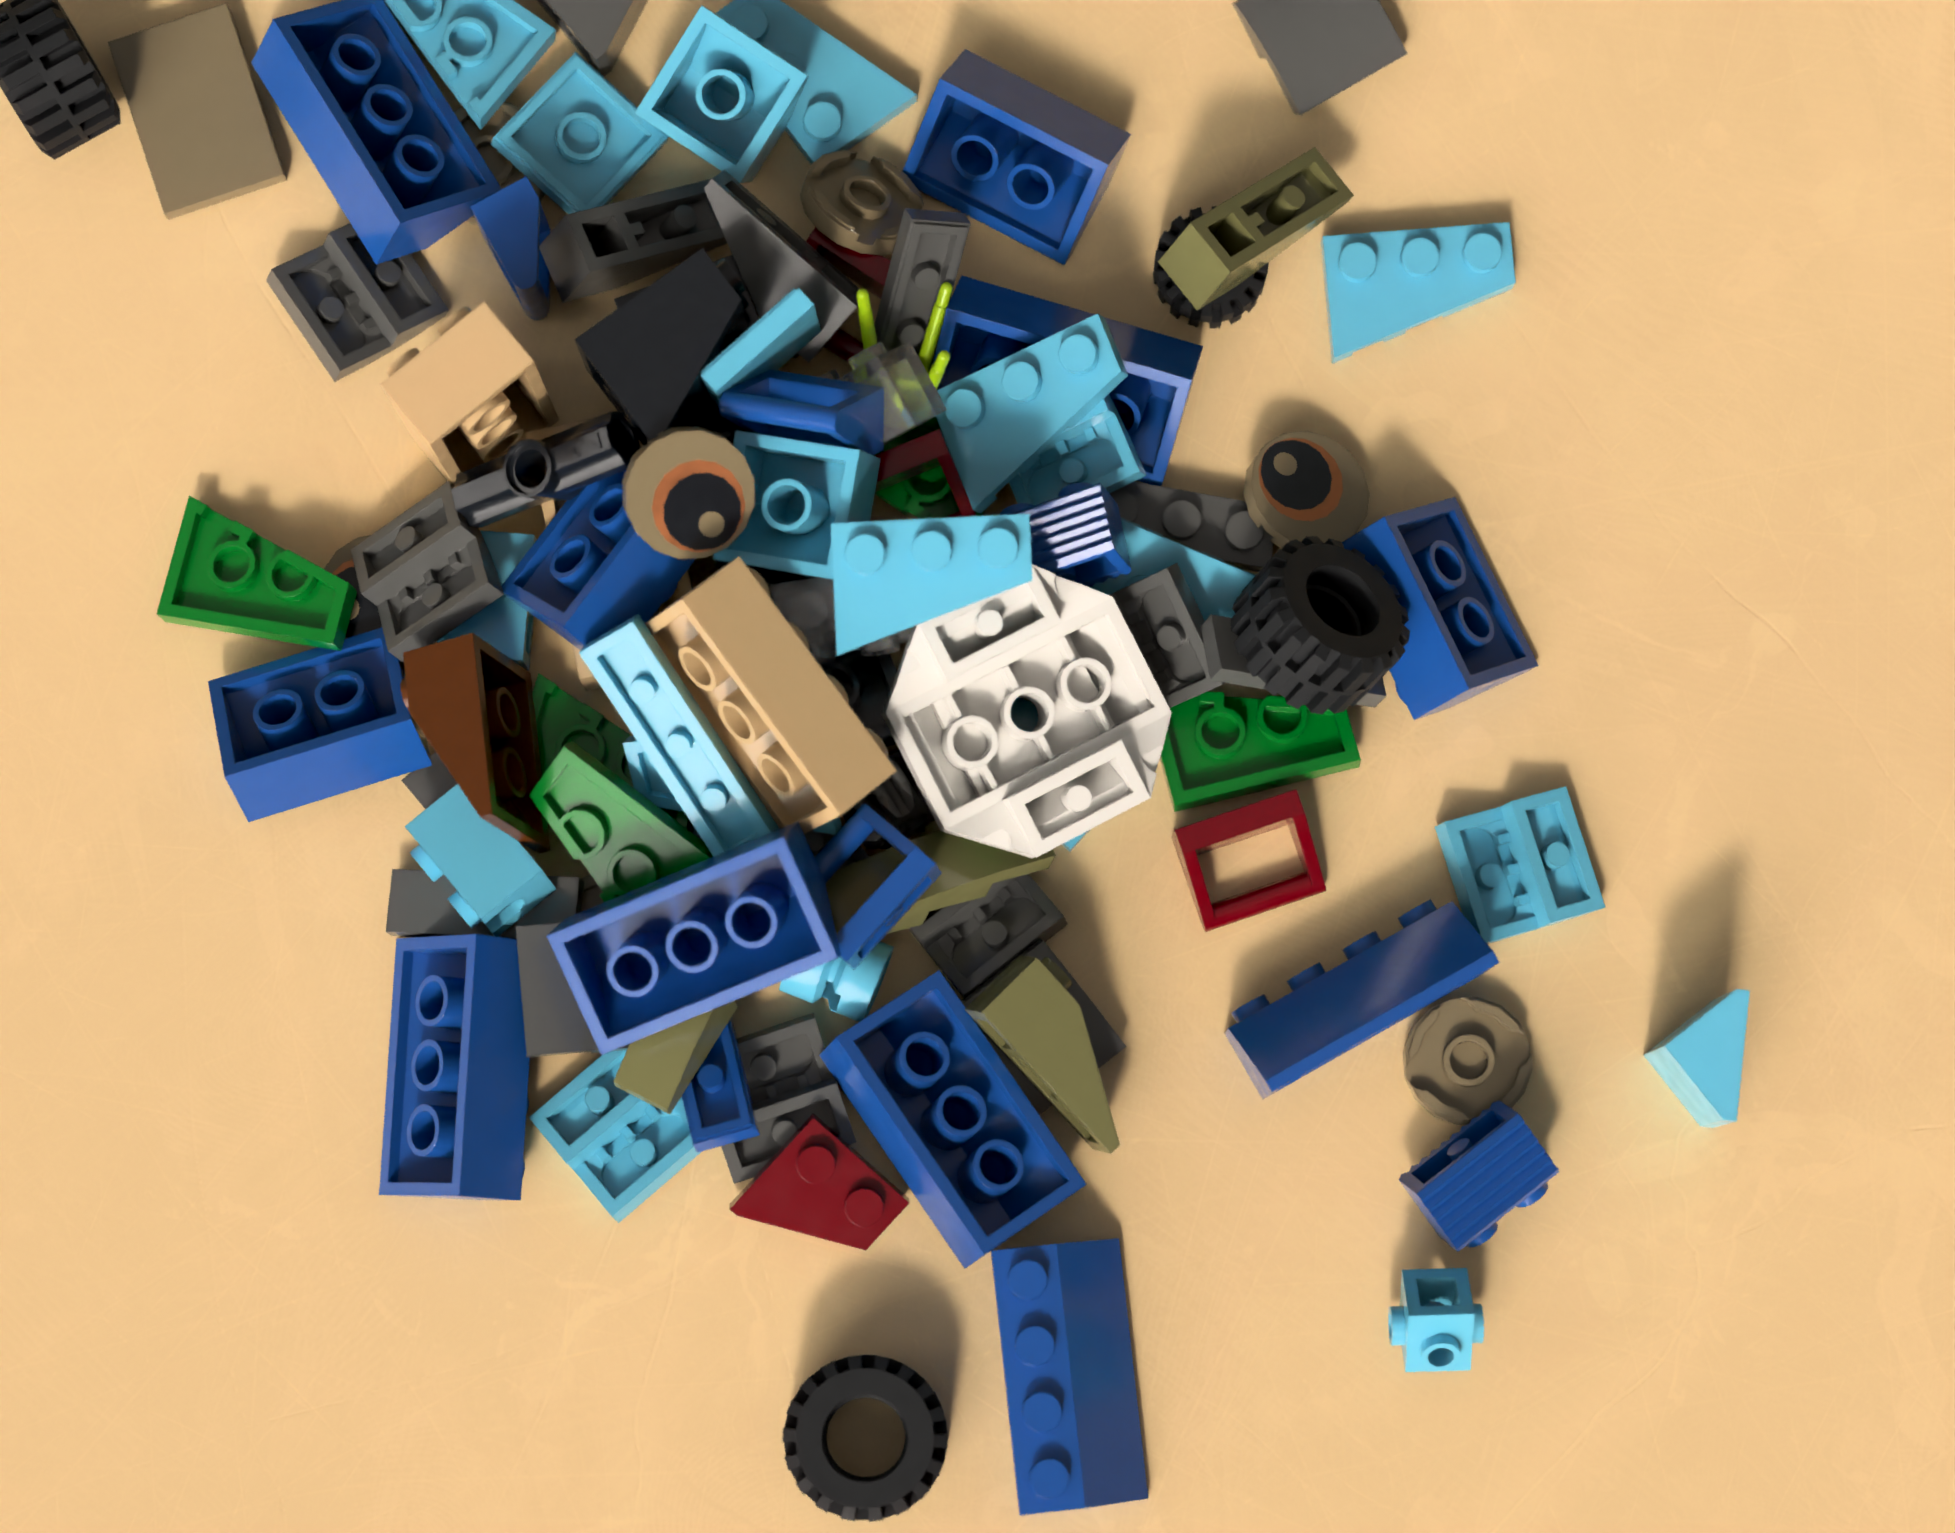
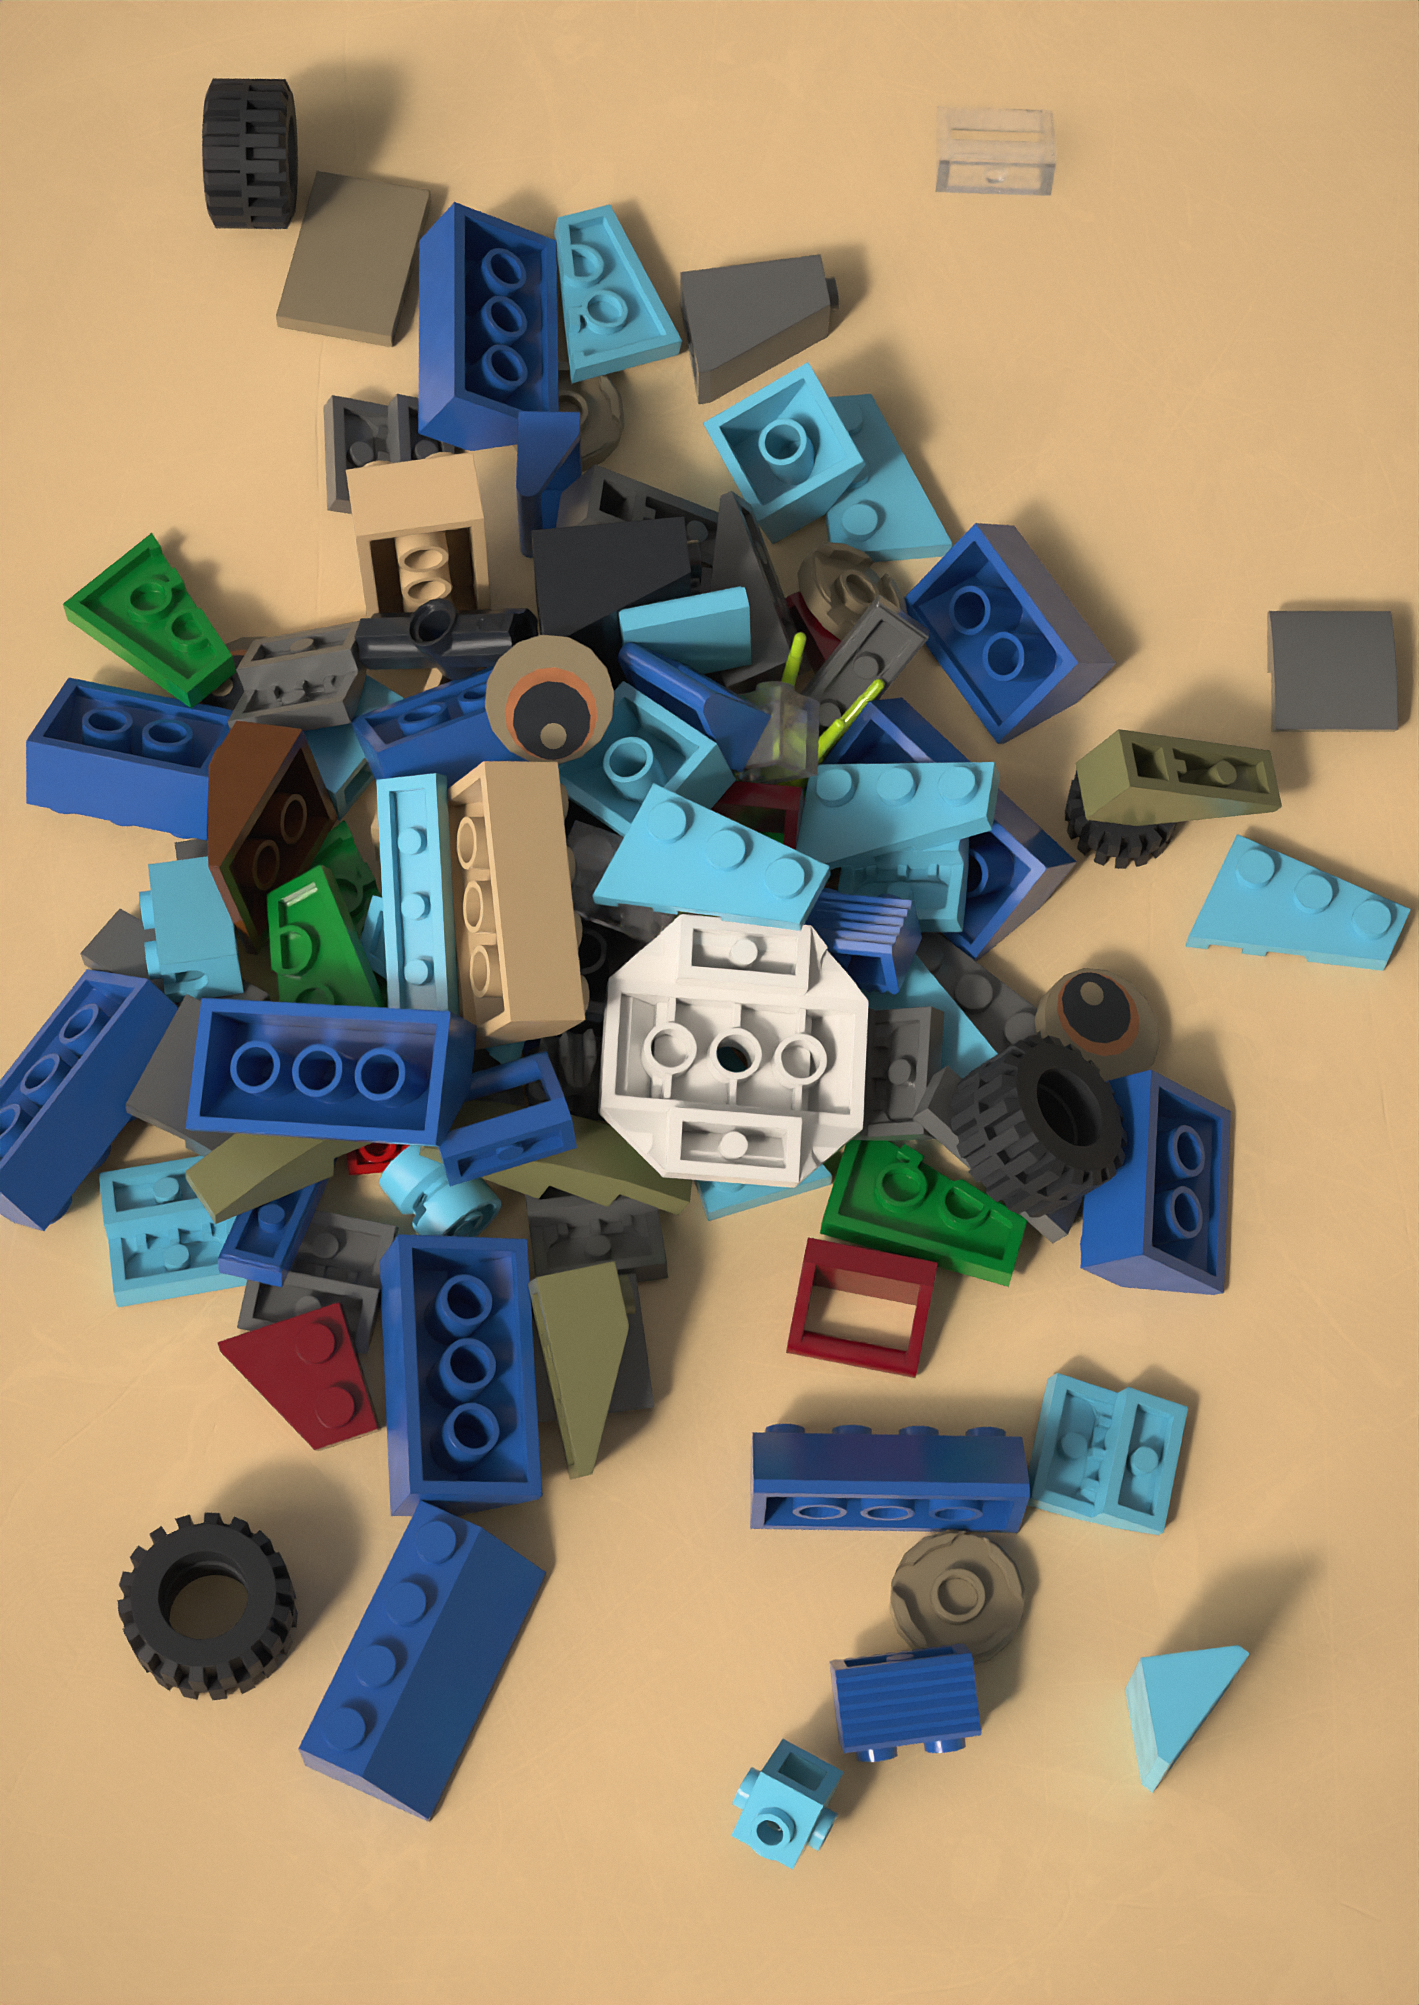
camera: 30 degrees right, 15 degrees down
medium azure tile [491,52,669,214] -> none

